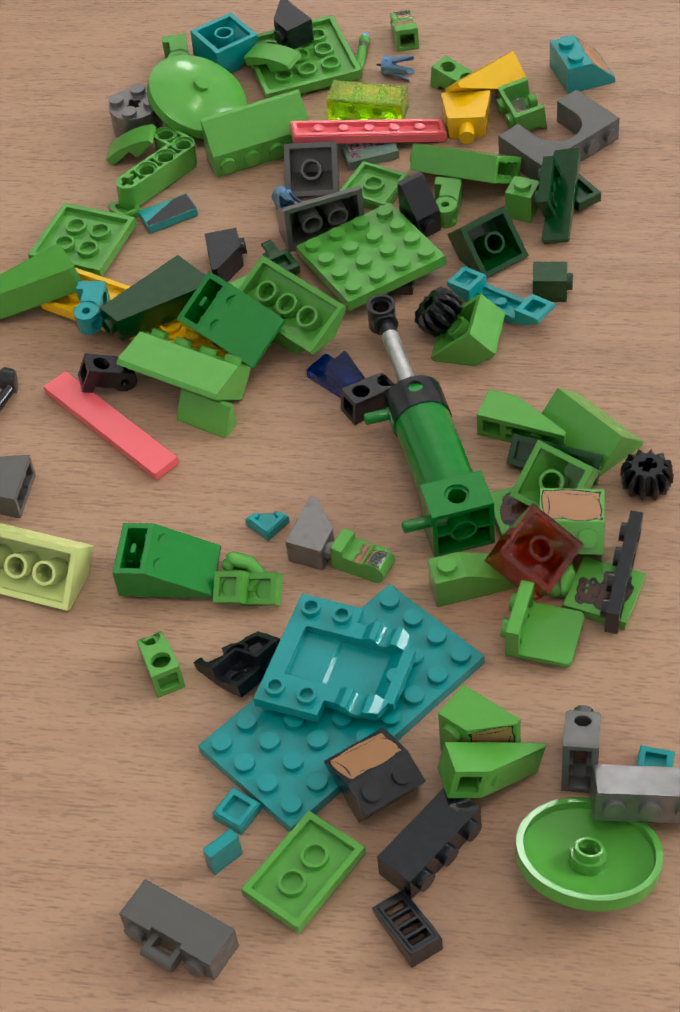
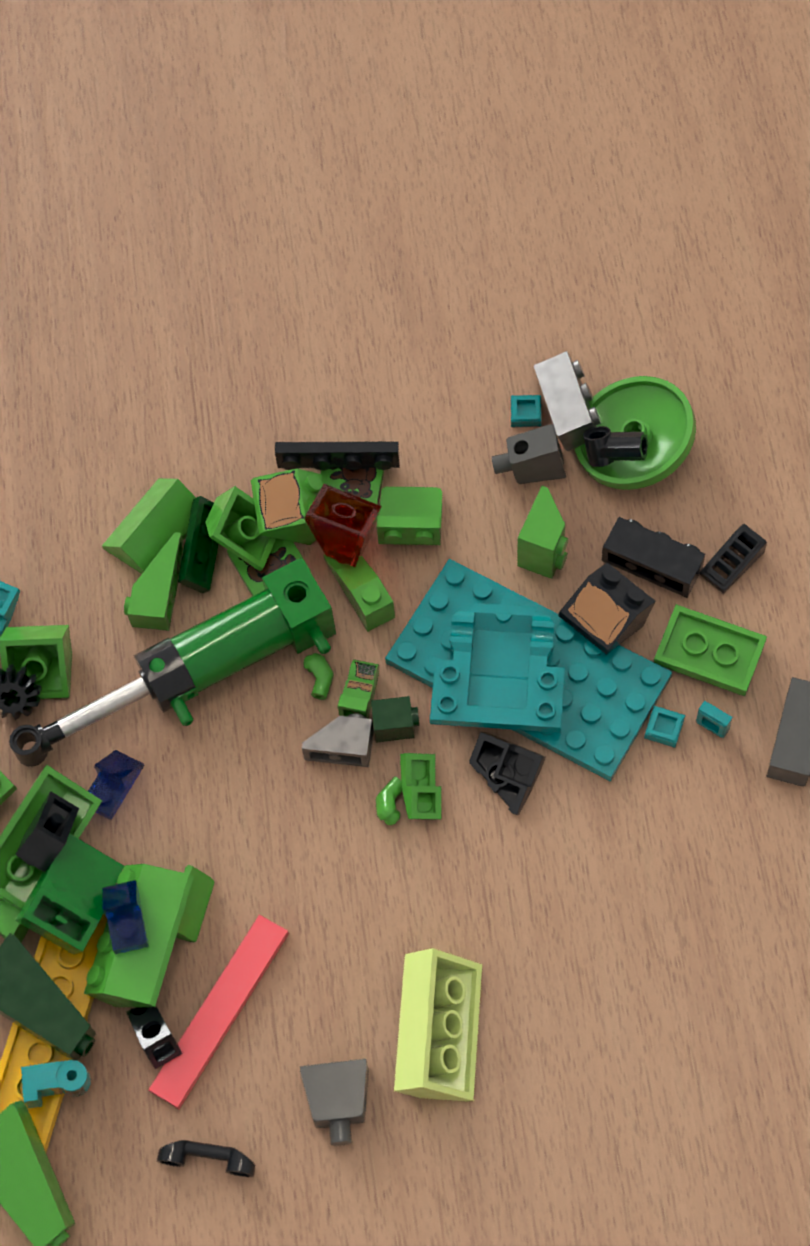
camera: 105 degrees left, 15 degrees up
green slope [112,523,221,598] -> none
bright green leg [137,631,186,698] -> none
teal tile [245,511,290,541] -> none
black leg [341,373,395,425] -> none
bright green slope [437,742,546,798] -> none
black gear [620,448,674,501] -> none
none -> black slope [16,792,79,872]
none -> clear blue slope [102,880,149,954]
none -> bright green arm [303,653,334,700]
none -> dark green brick [371,696,420,742]
none -> black piece [583,426,648,467]

